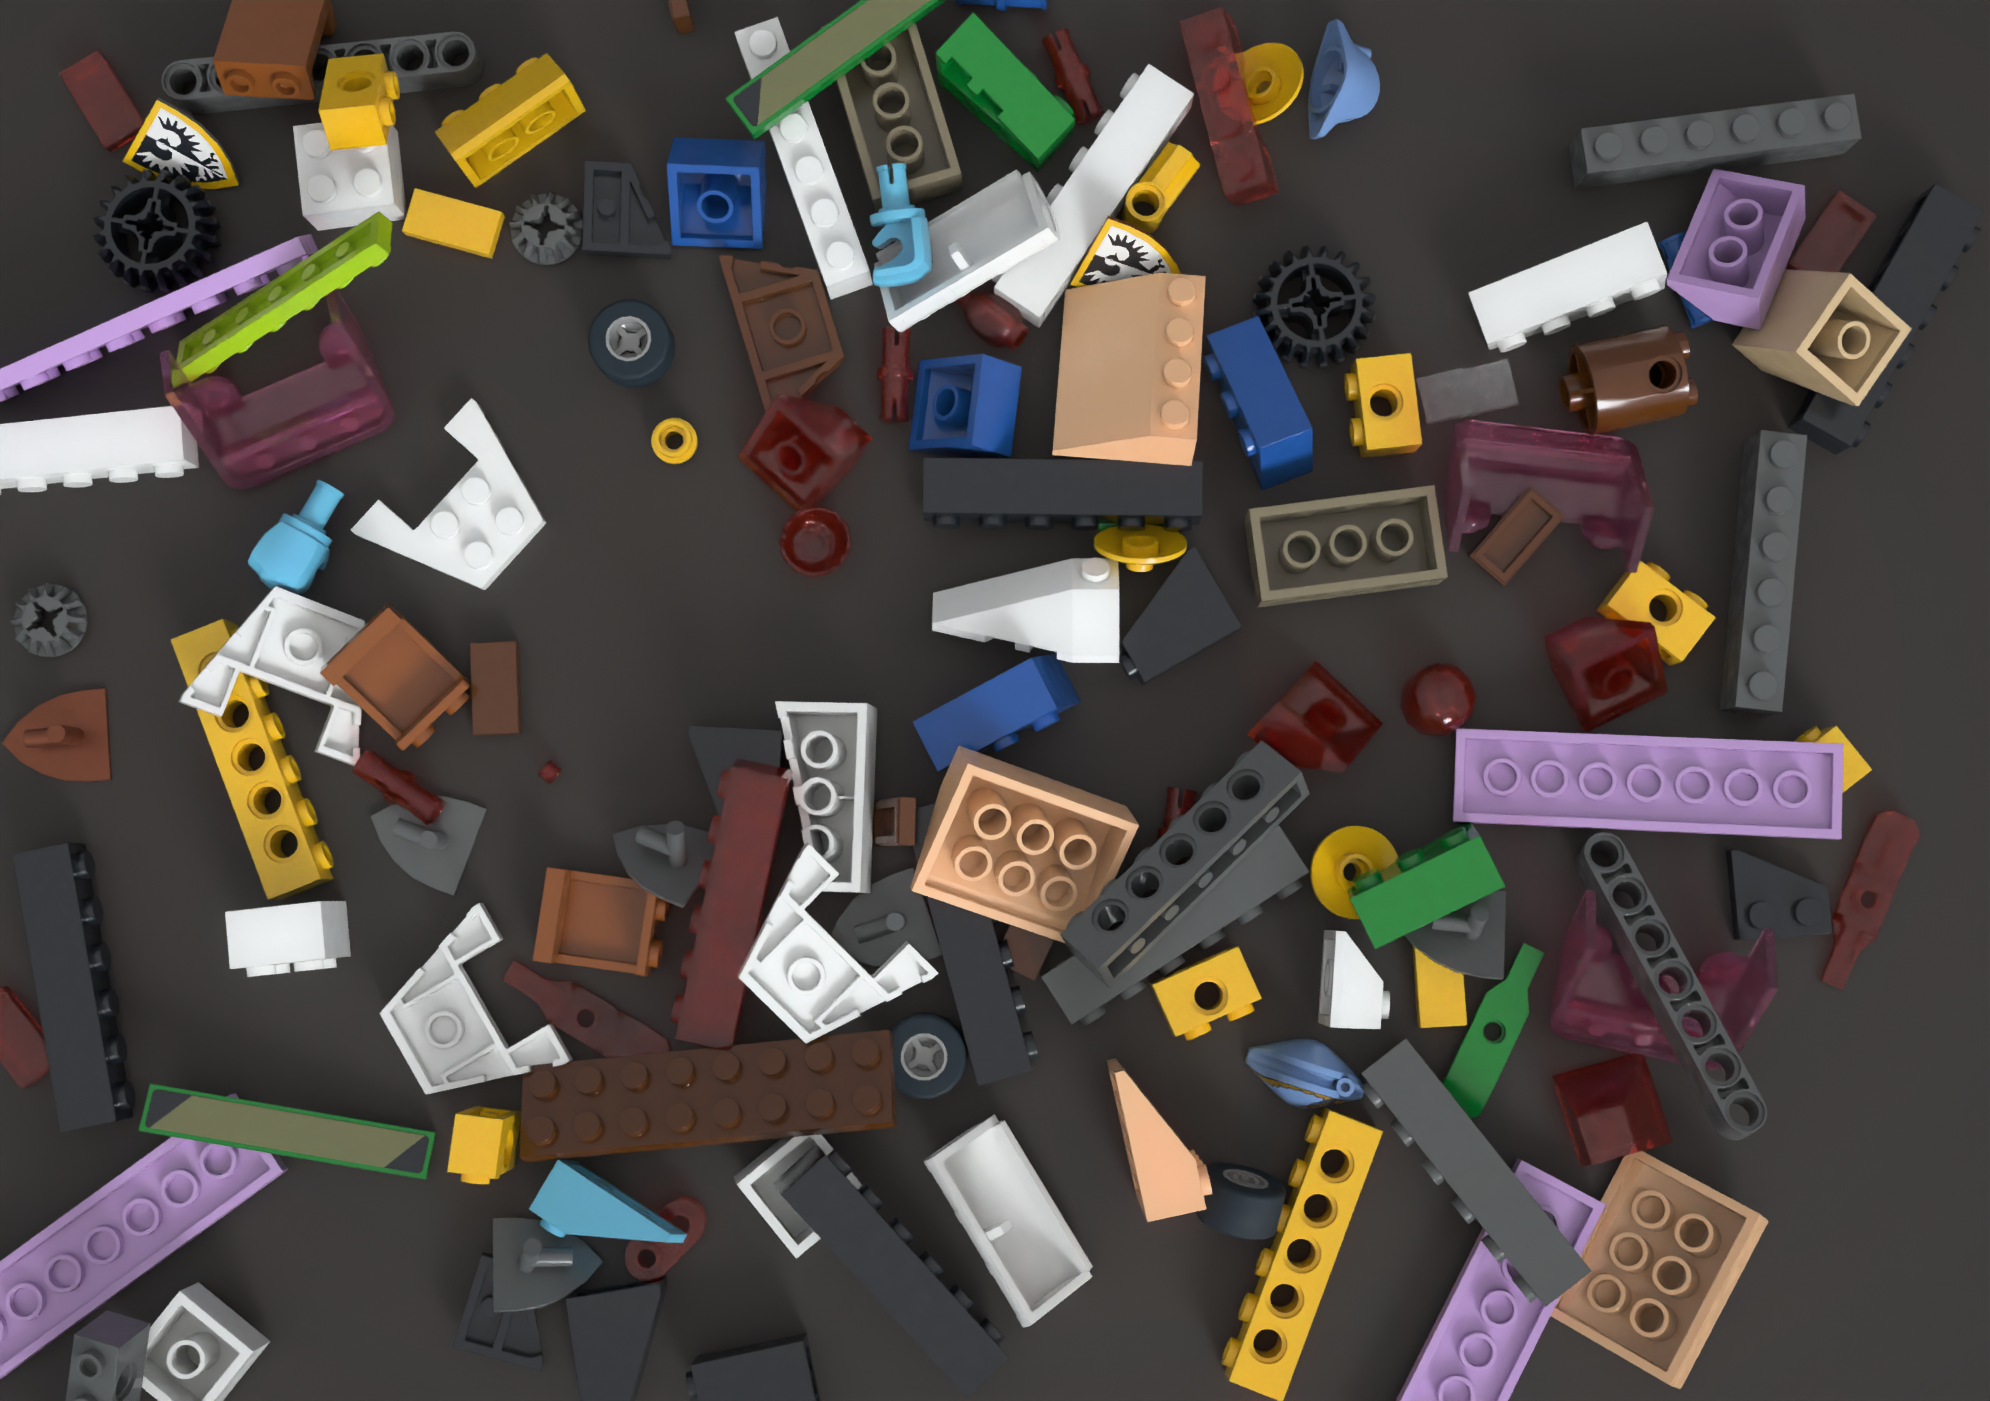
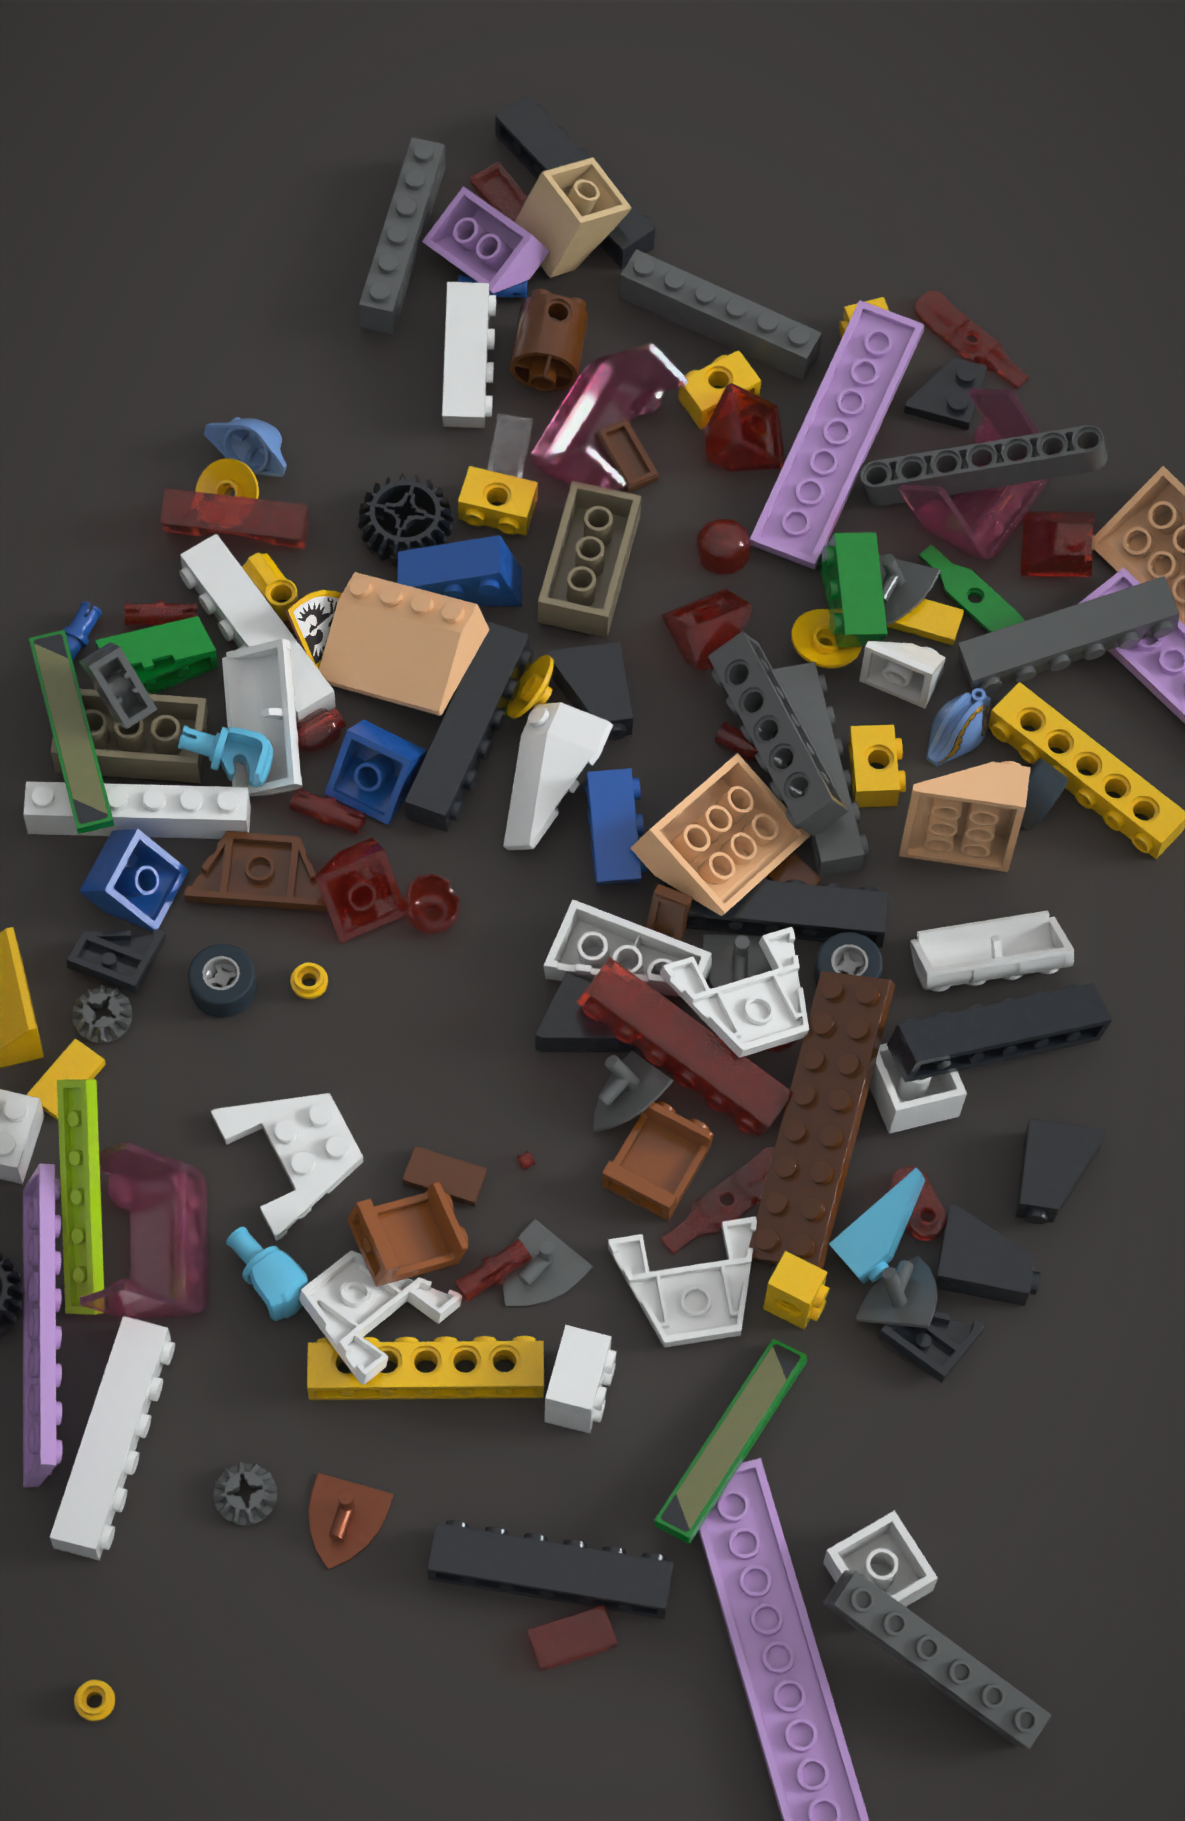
camera: 75 degrees left, 20 degrees down
none -> dark grey brick [79,642,158,729]

